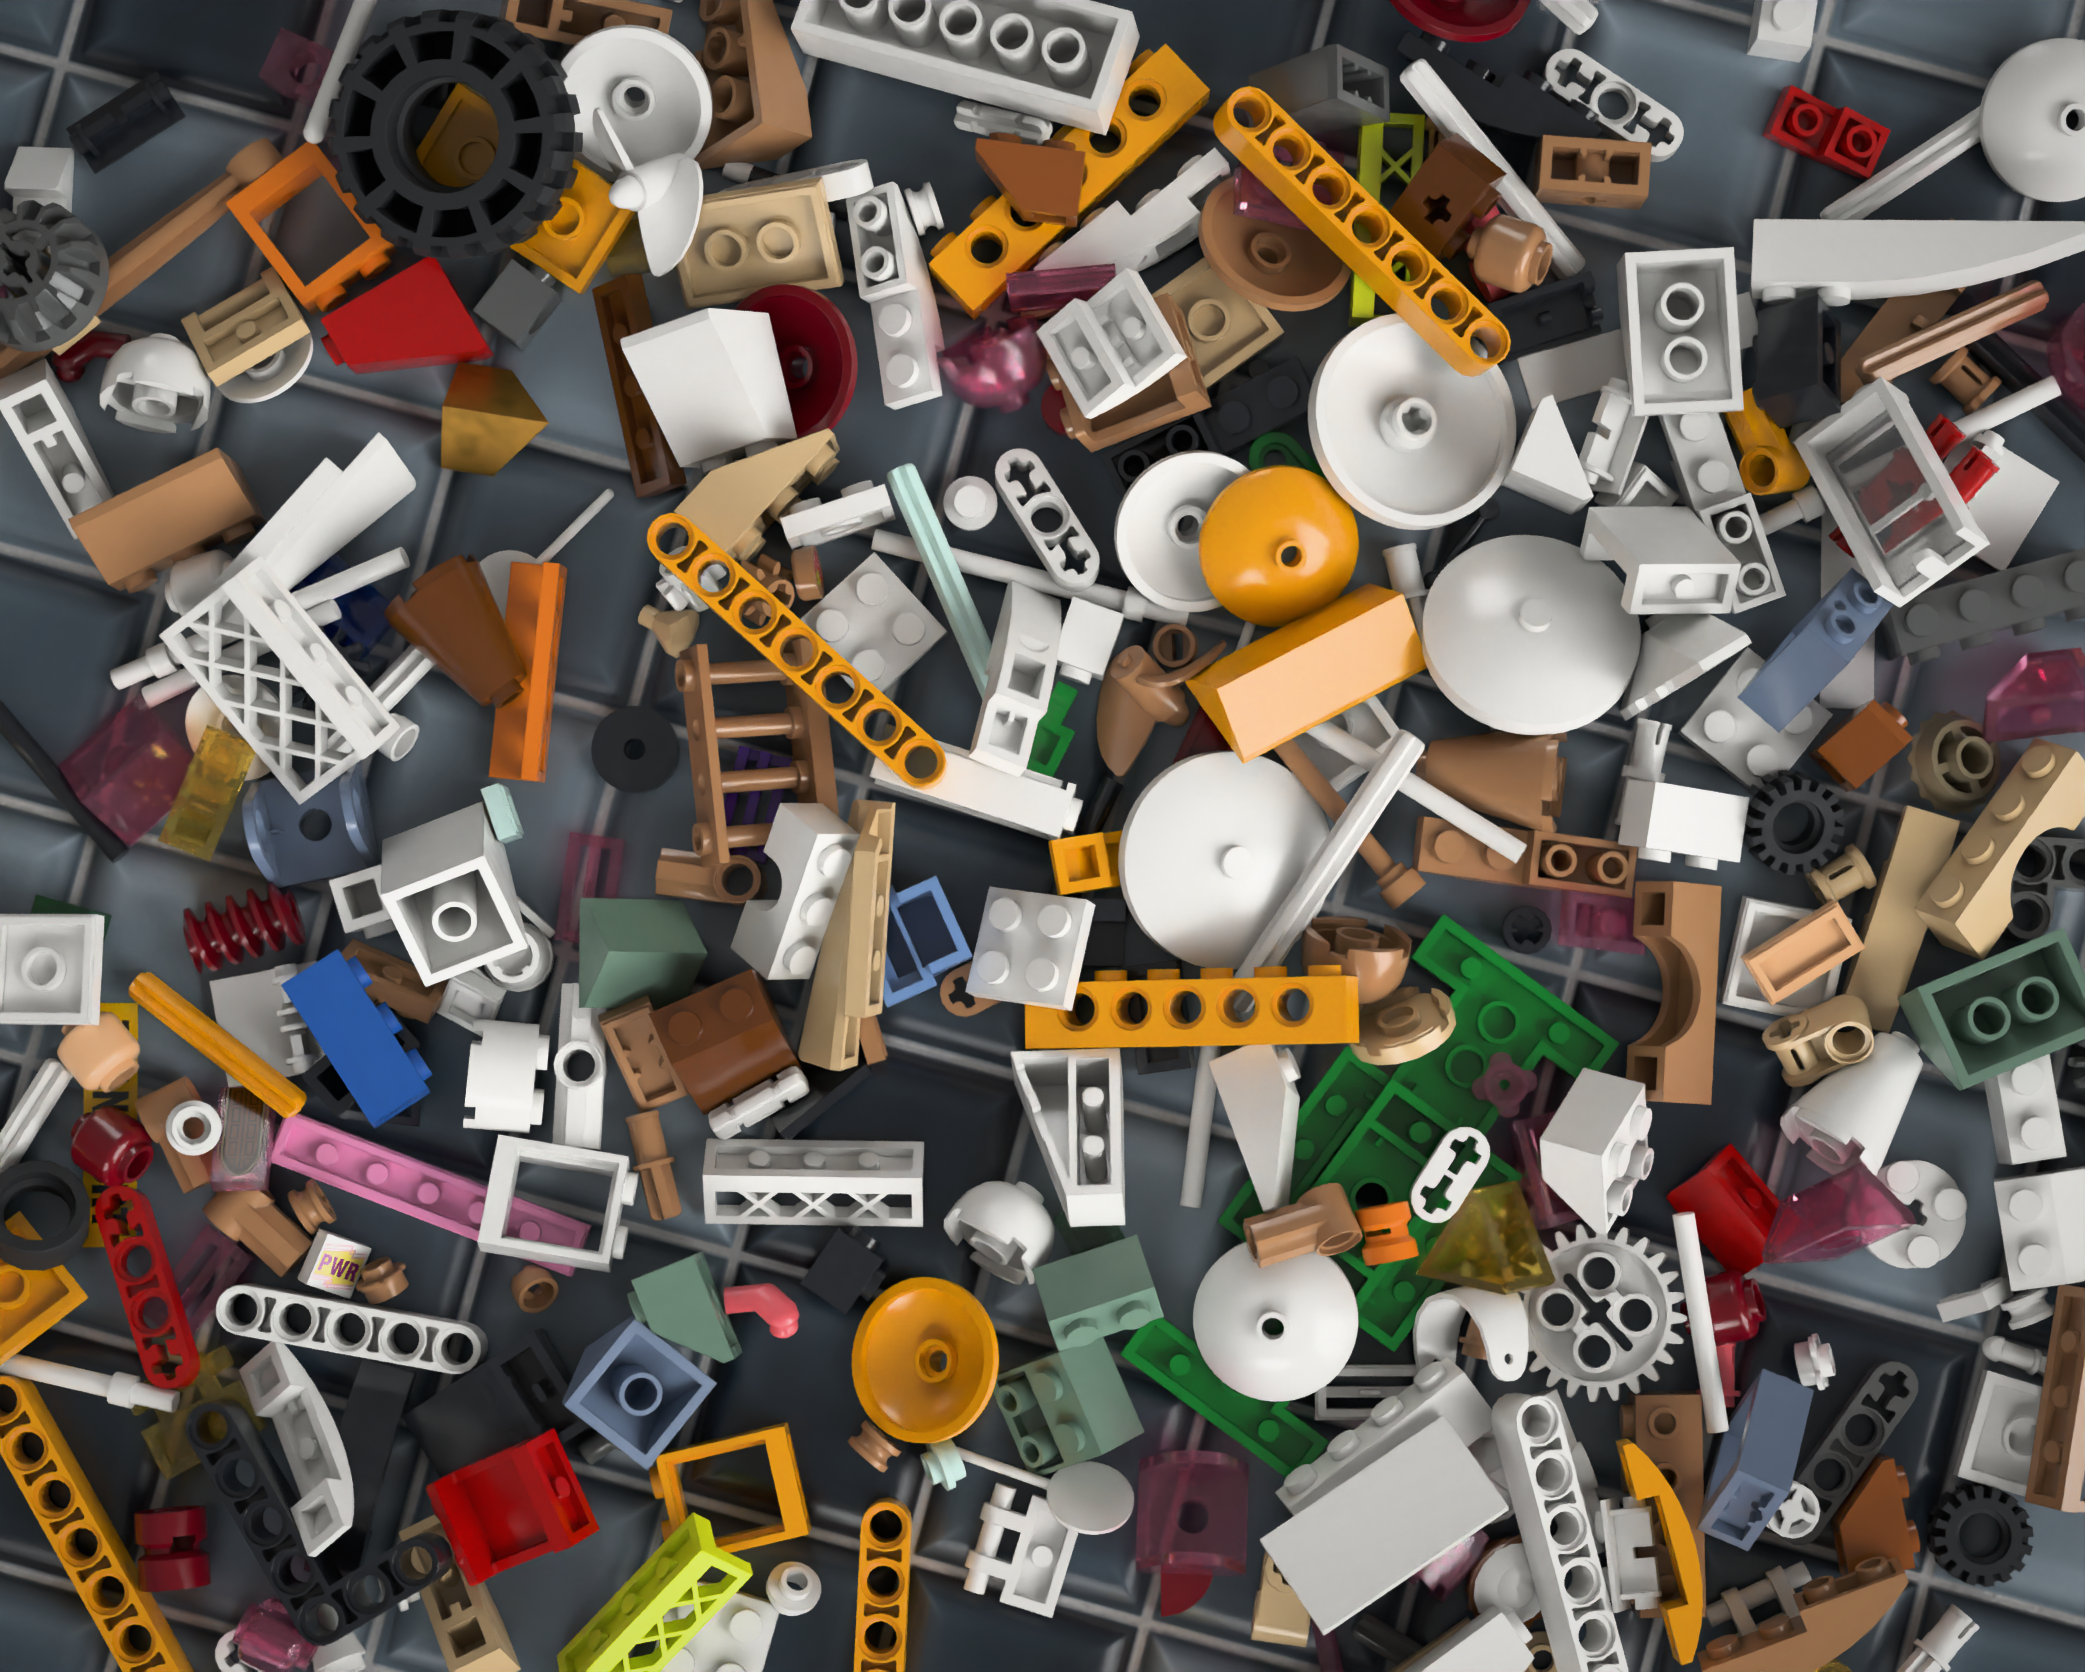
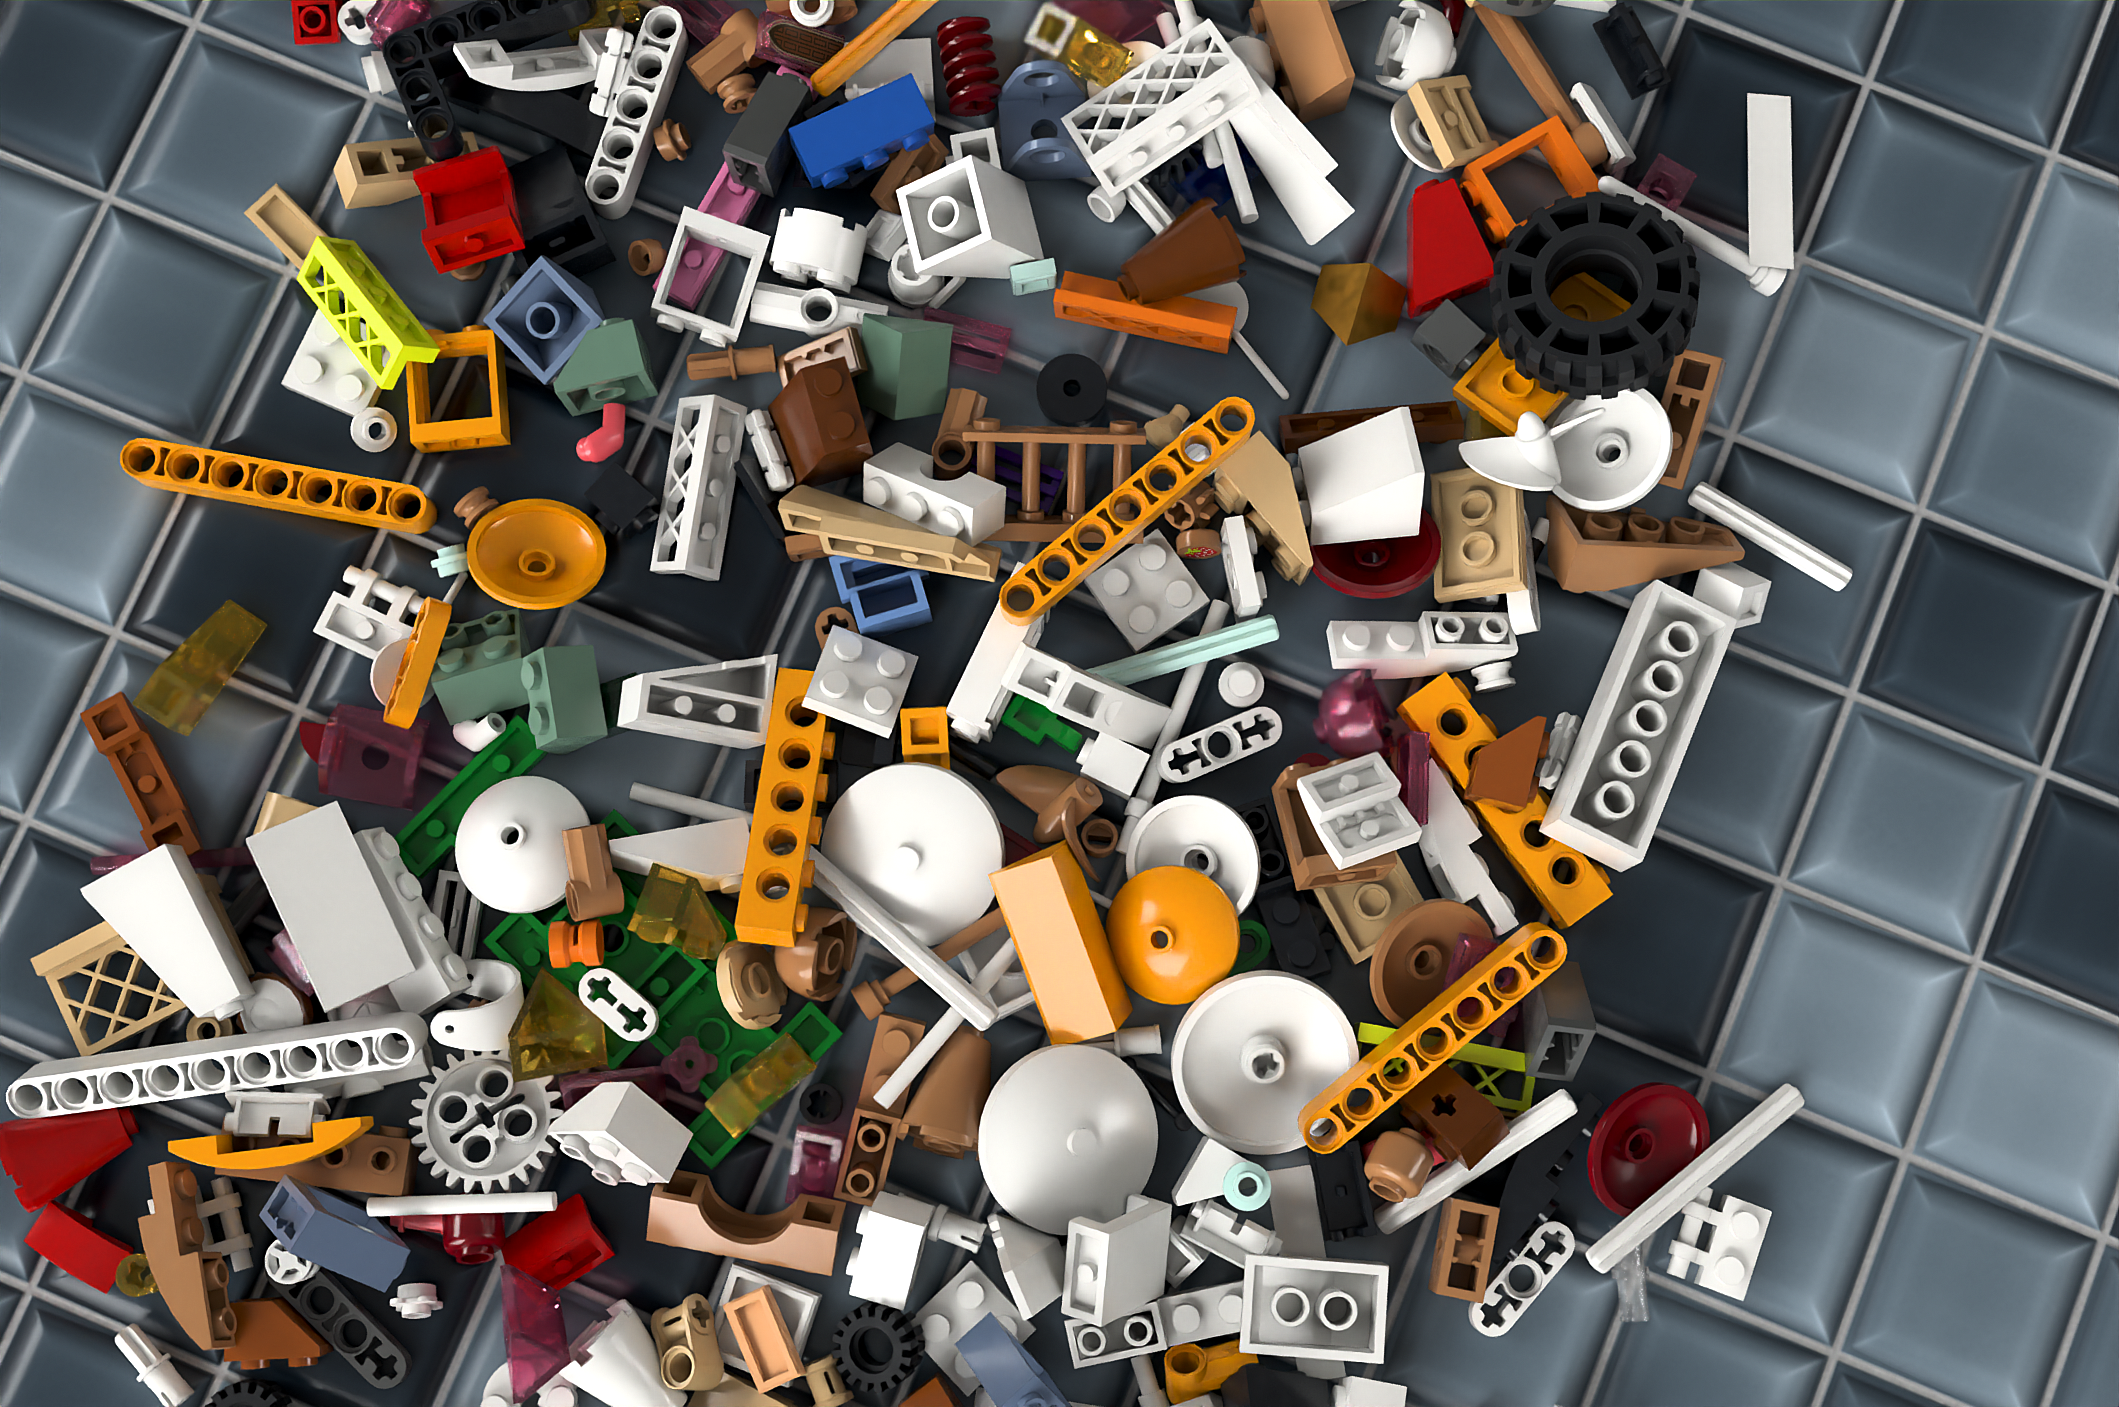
camera: 90 degrees right, 5 degrees down
tile [297,1228,372,1299] -> none
white cylinder [944,1181,1055,1285] -> none
none -> light orange beam [383,596,452,729]
none -> white arm [453,713,506,752]
none -> white axle [589,28,634,117]
none -> clear yellow slope [627,863,727,961]
none -> clear yellow slope [704,1032,818,1139]
none -> dark grey slope [722,71,814,198]
none -> light aqua plate [1223,1162,1271,1211]
none -> white slope [1568,82,1636,175]

